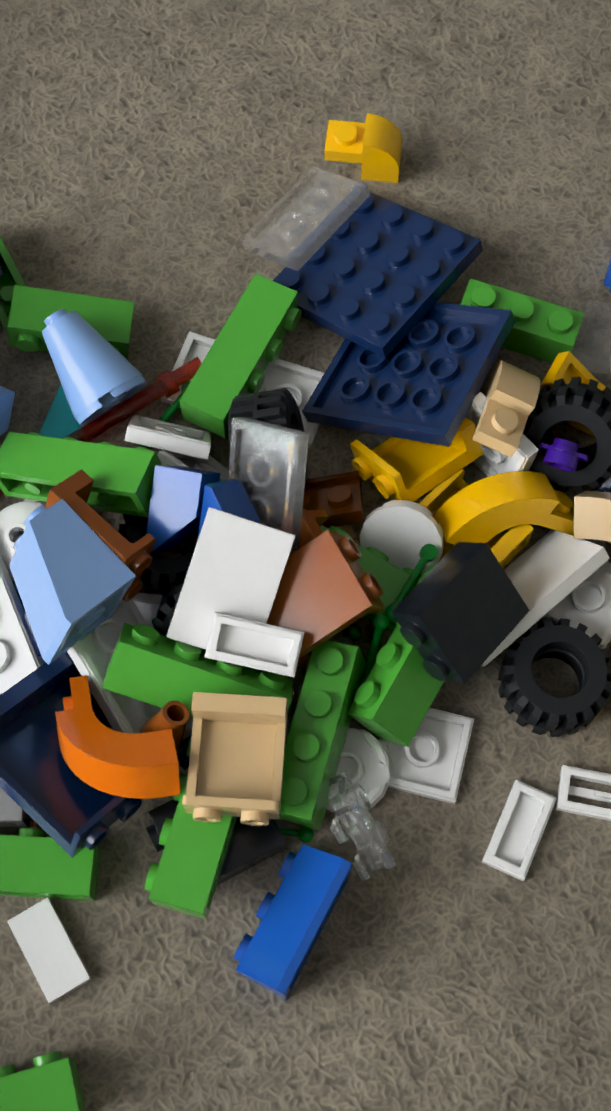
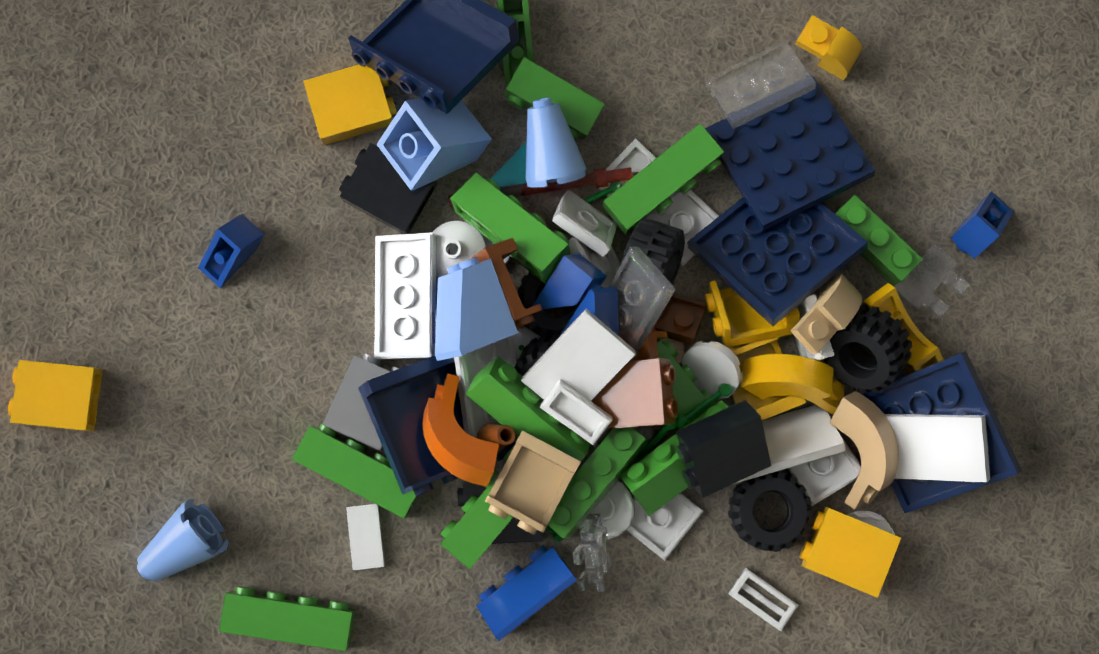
camera: 20 degrees right, 15 degrees up
white tile [482,780,557,881] -> none
dark purple plate [538,438,589,472] -> none

